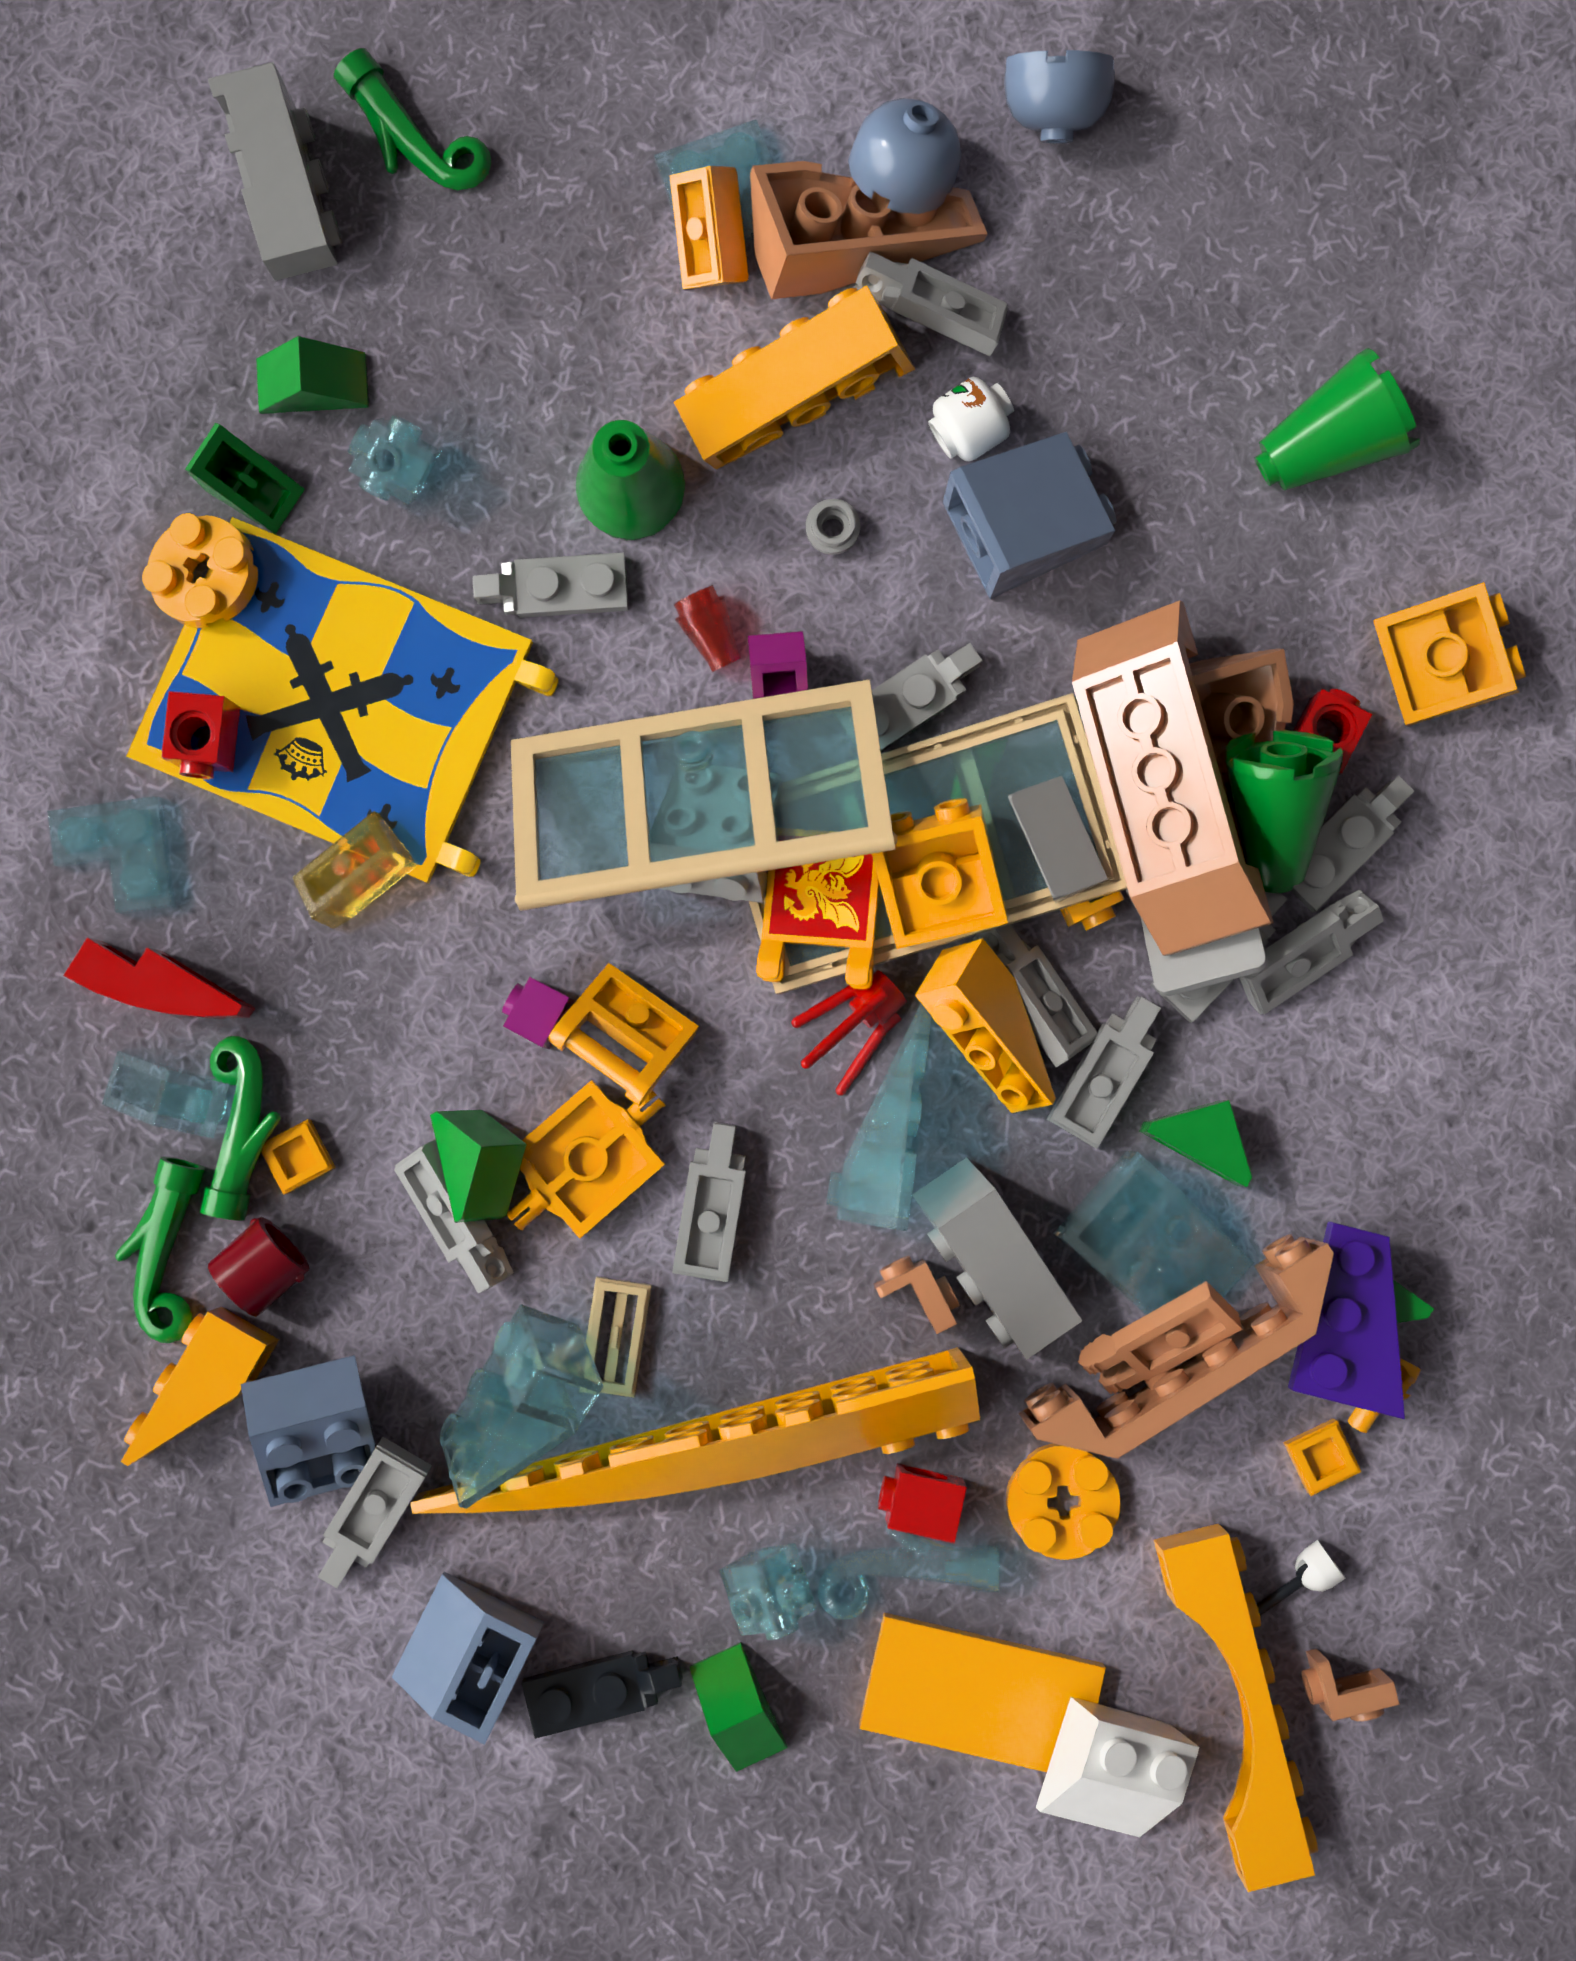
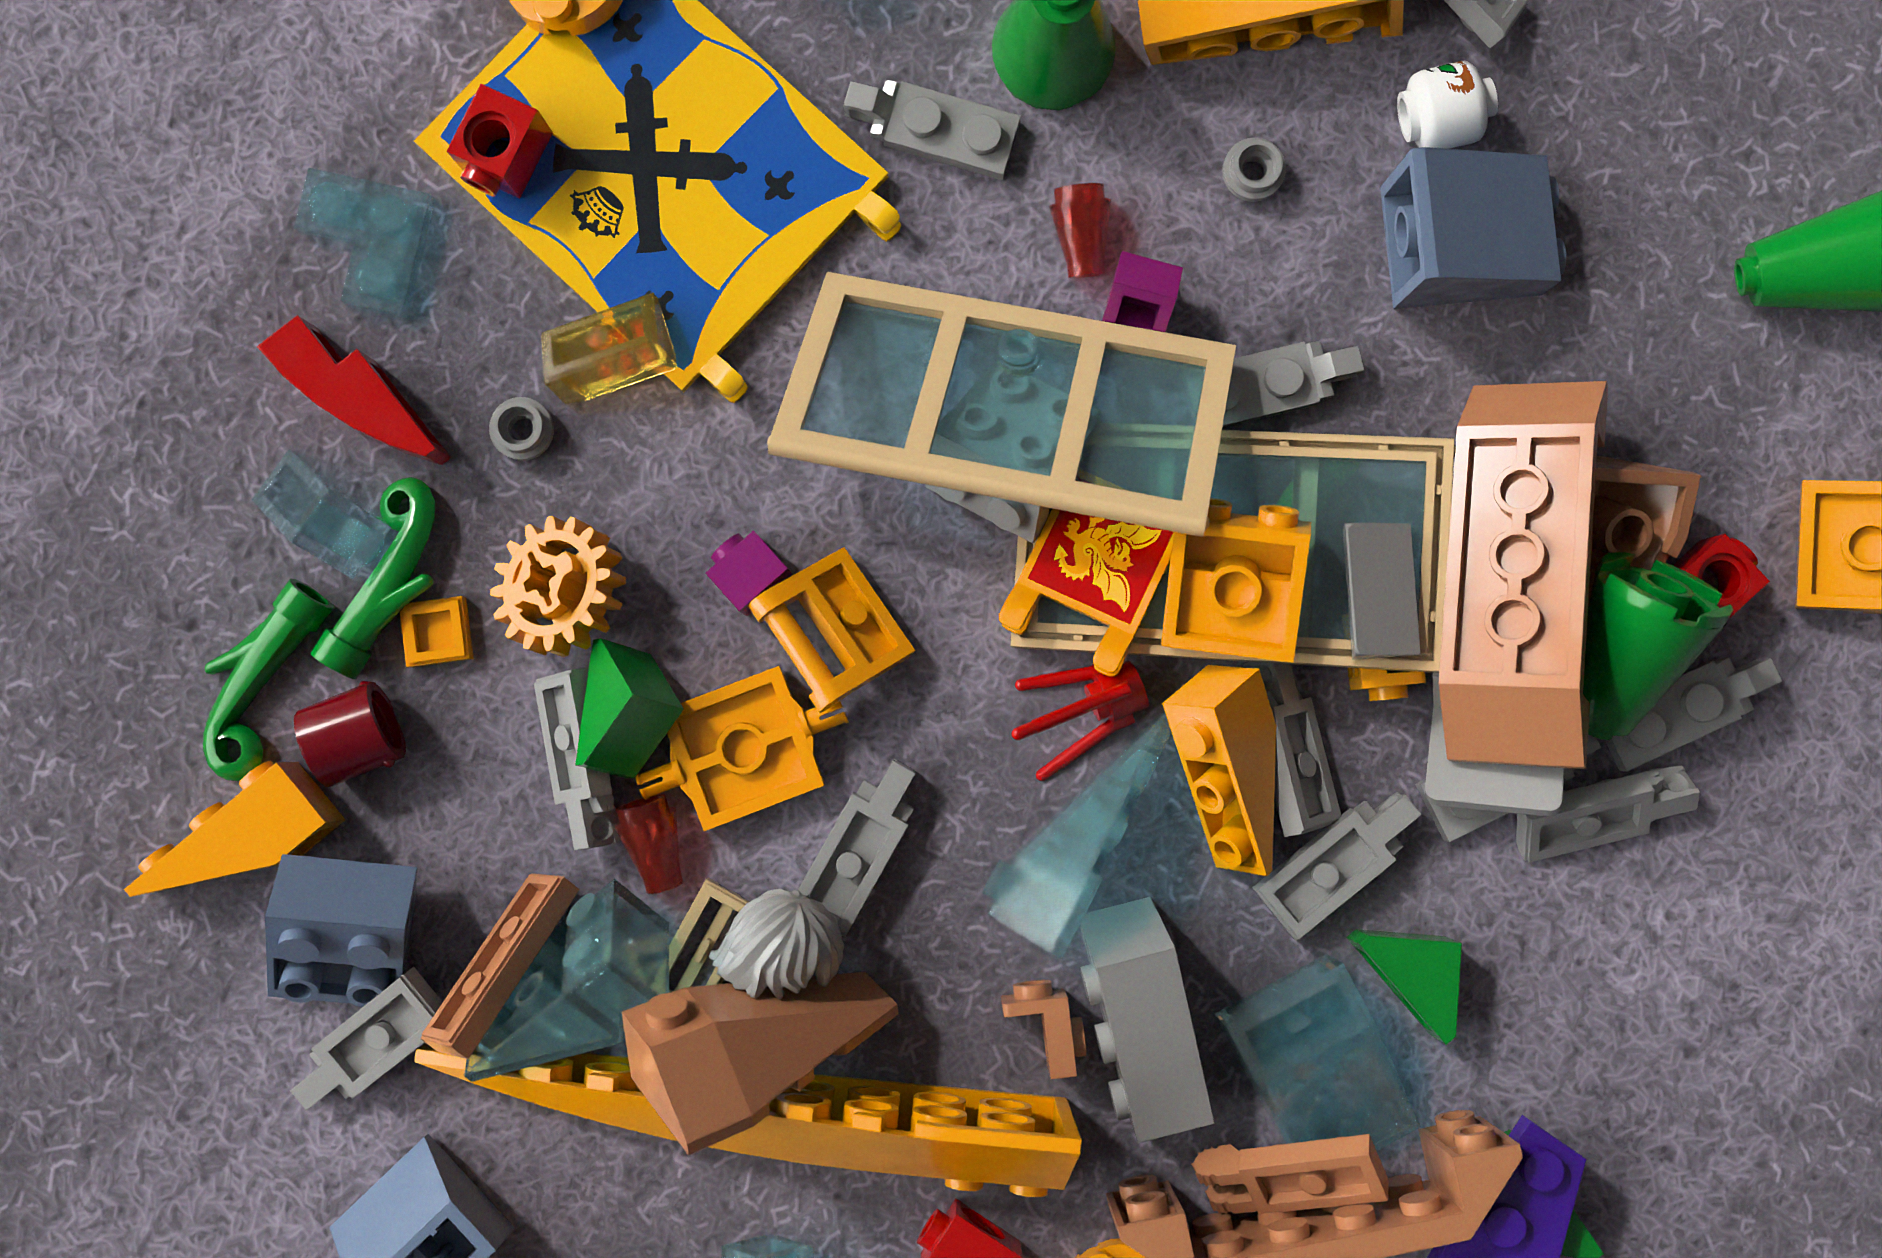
camera: 20 degrees right, 0 degrees up
none -> nougat tile [420,873,580,1059]
none -> light grey plate [489,397,554,461]
none -> light orange gear [490,516,626,657]
none -> clear red cone [614,794,684,894]
none -> nougat wedge [622,972,898,1155]
none -> light grey hair [709,889,844,999]

